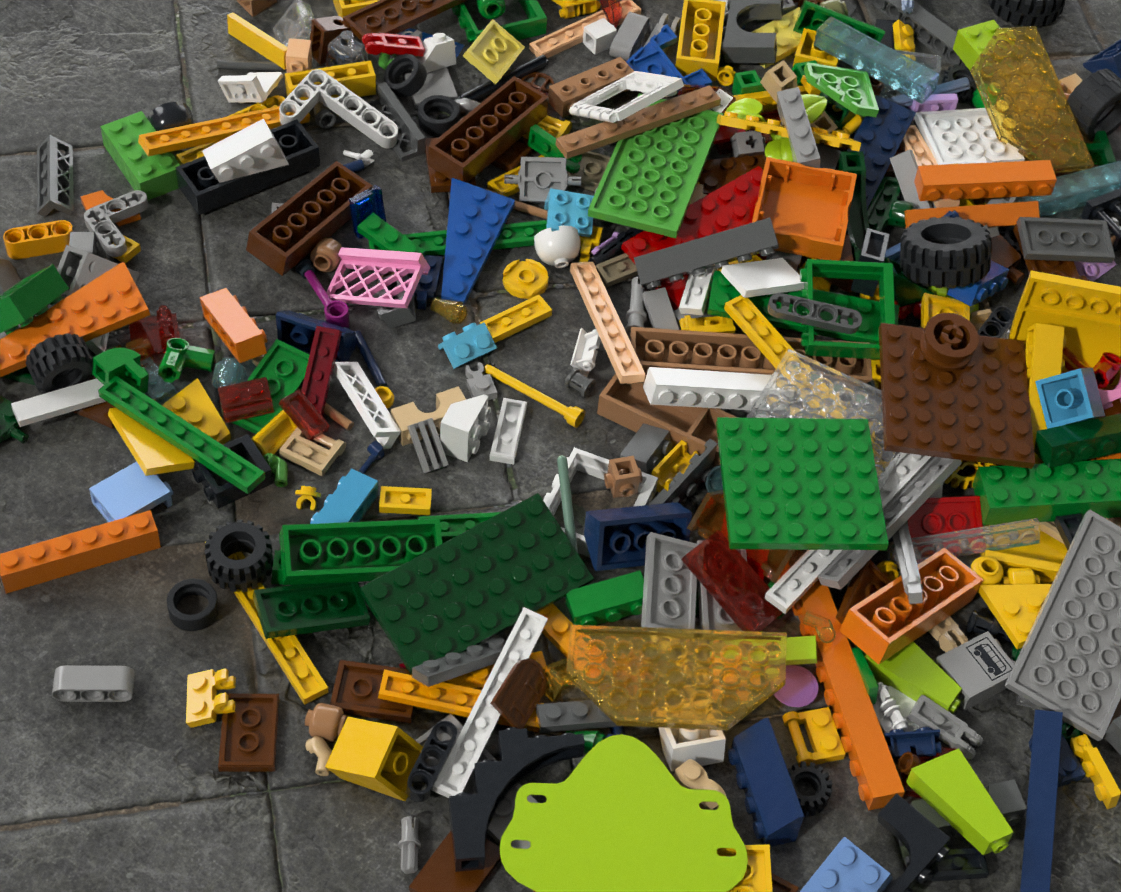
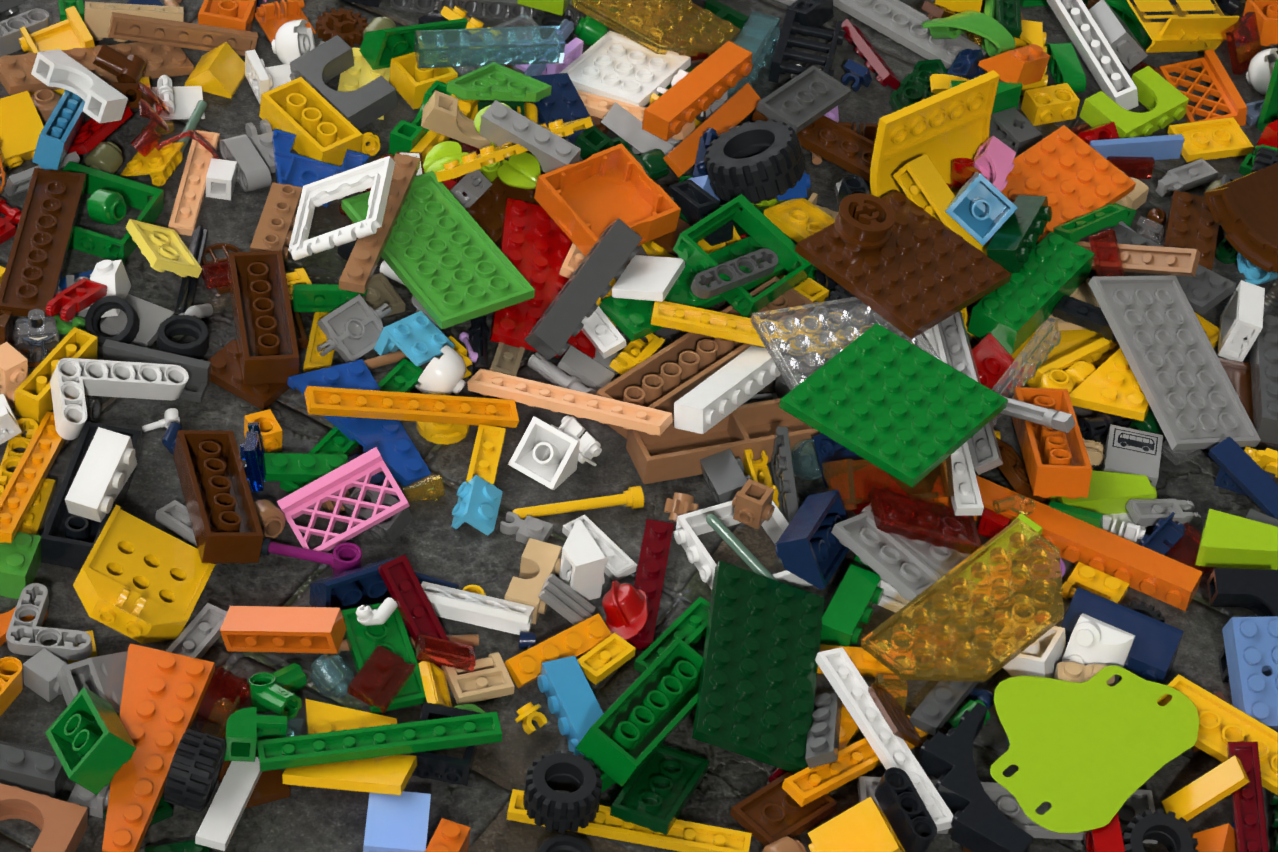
camera: 50 degrees left, 10 degrees down
dark grey bush [565,368,597,398] -> none
reddish brown hinge [898,752,922,775] -> none
none -> yellow hinge [73,505,216,644]
none -> light grey plate [166,603,227,659]
none -> light orange brick [244,409,283,457]
none -> light orange plate [304,386,519,428]
none -> white arm [356,597,398,626]
none -> light orange plate [504,613,612,689]
none -> white slope [508,416,580,490]
none -> red piece [602,580,648,640]
none -> dark red plate [626,519,674,650]
none -> medium nougat gear [664,492,699,523]
none -> red tile [977,508,1011,540]
none -> white slope [1062,613,1135,685]

